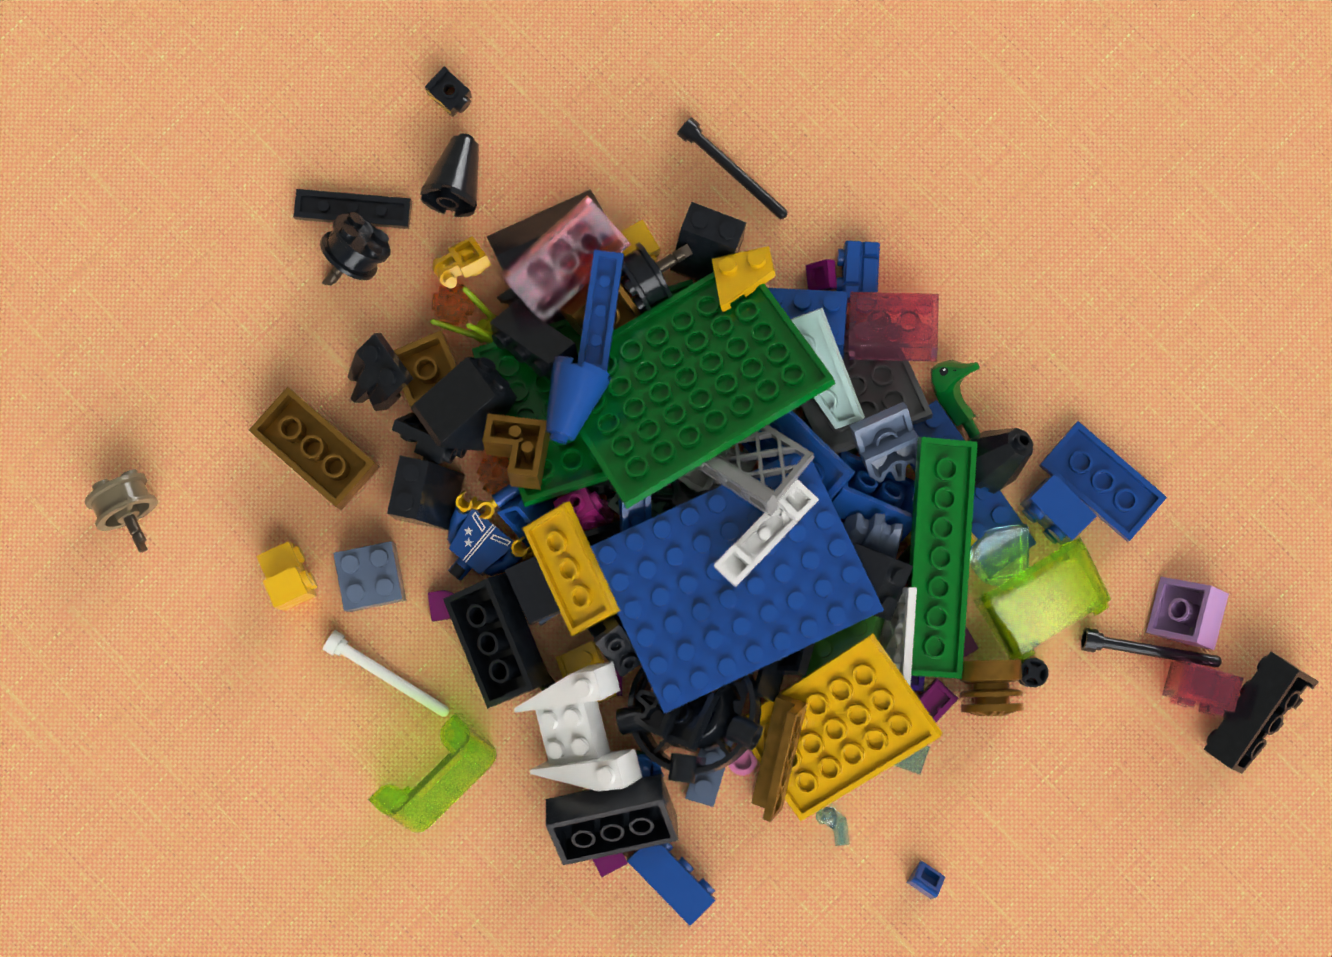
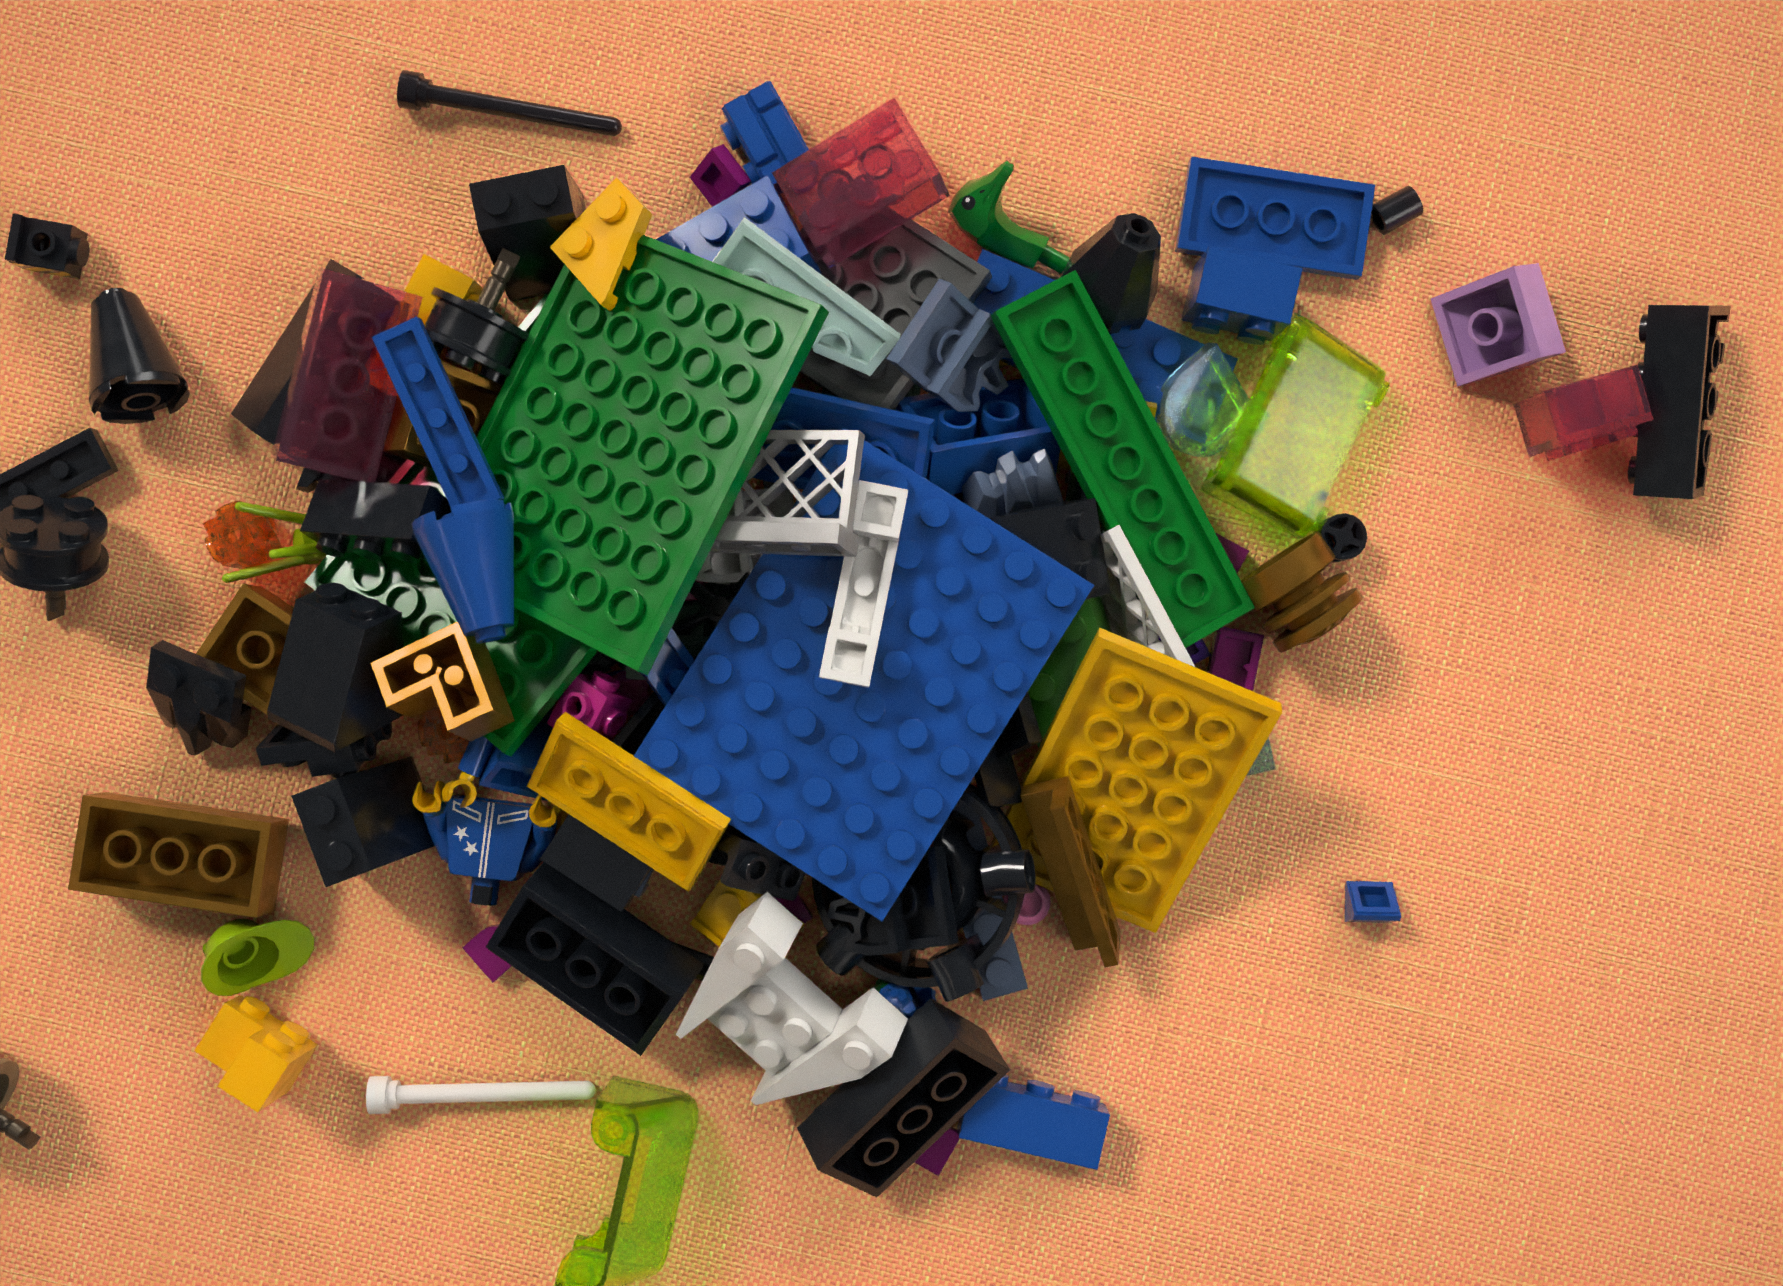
camera: 30 degrees left, 5 degrees up
sand blue brick [333,541,407,612] -> none
yellow plate [432,236,491,288] -> none
clear light blue arm [816,807,850,846] -> none
black piece [1081,628,1222,667] -> none
none -> lime piece [201,919,315,996]
none -> black hinge [1371,186,1423,235]

